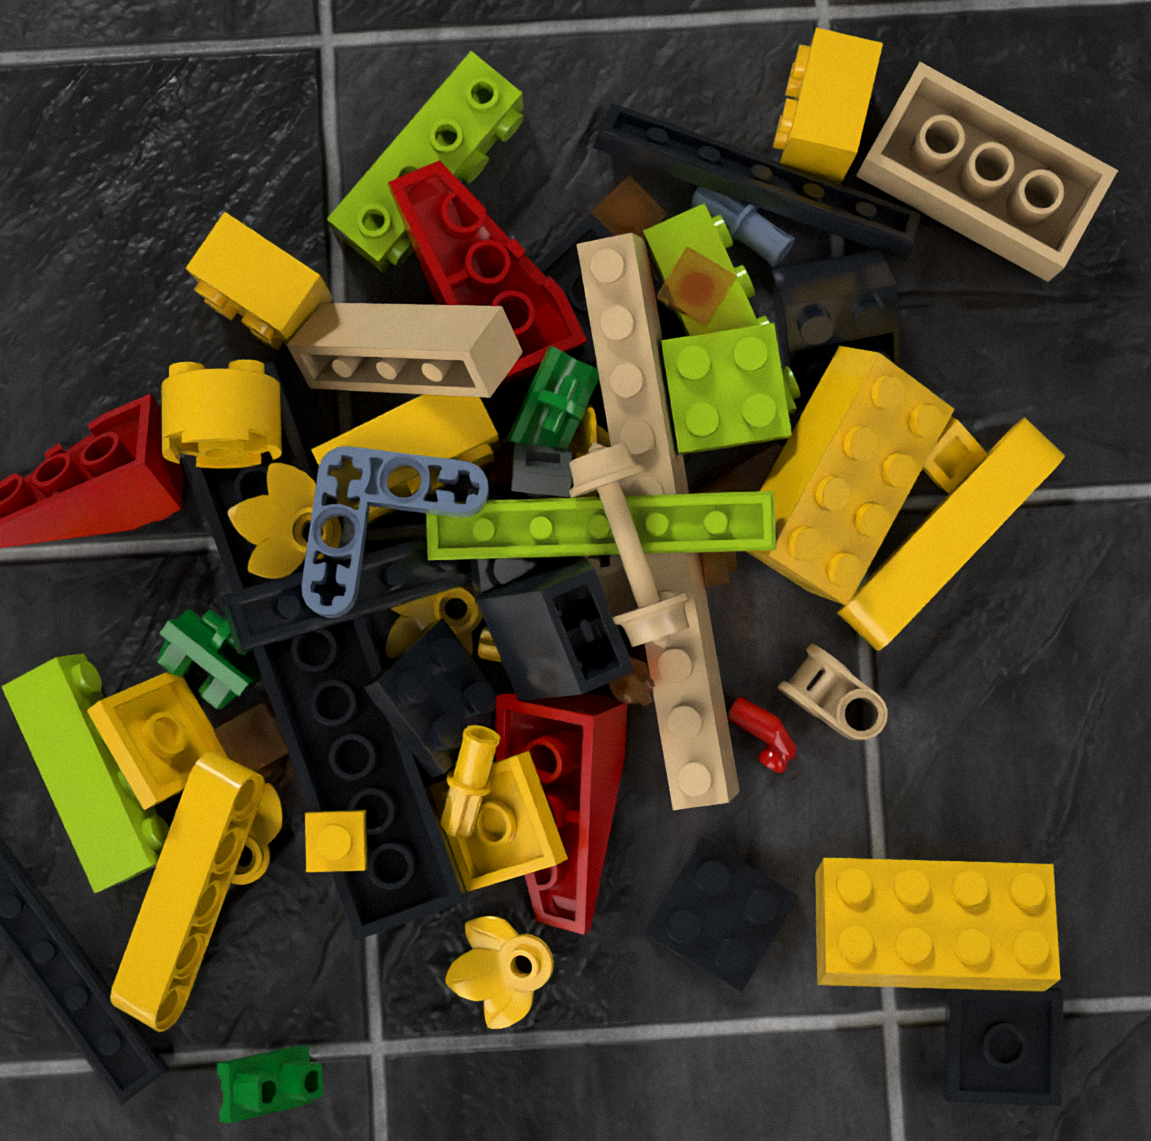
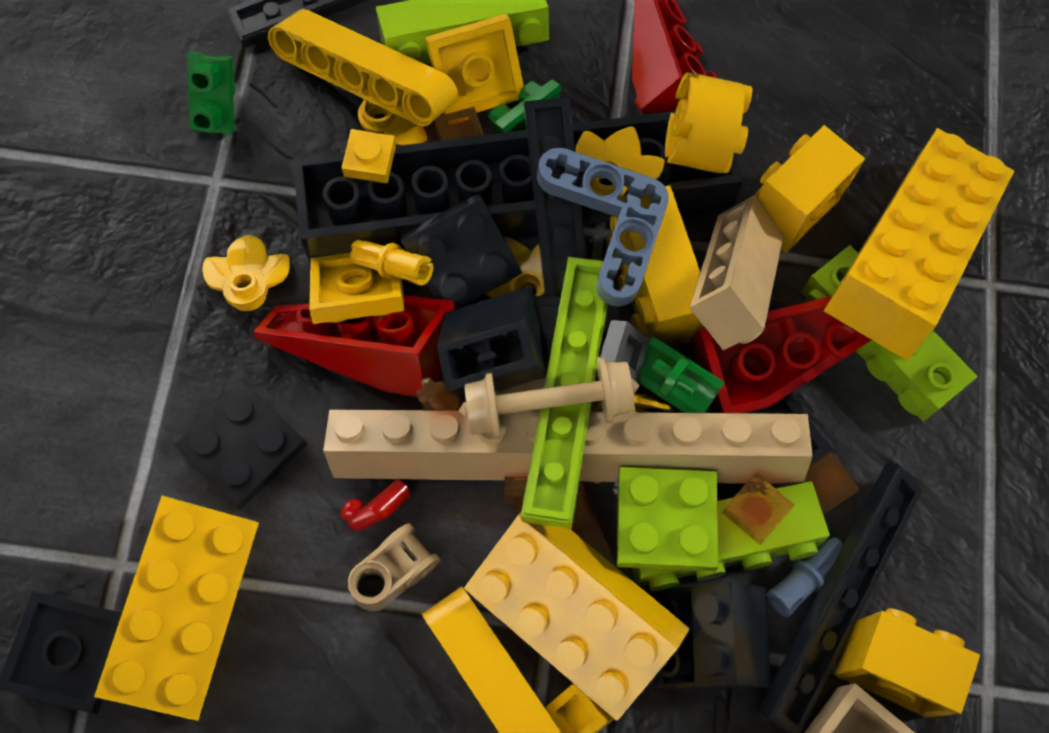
camera: 100 degrees right, 15 degrees down
none -> yellow brick [824,128,1014,361]

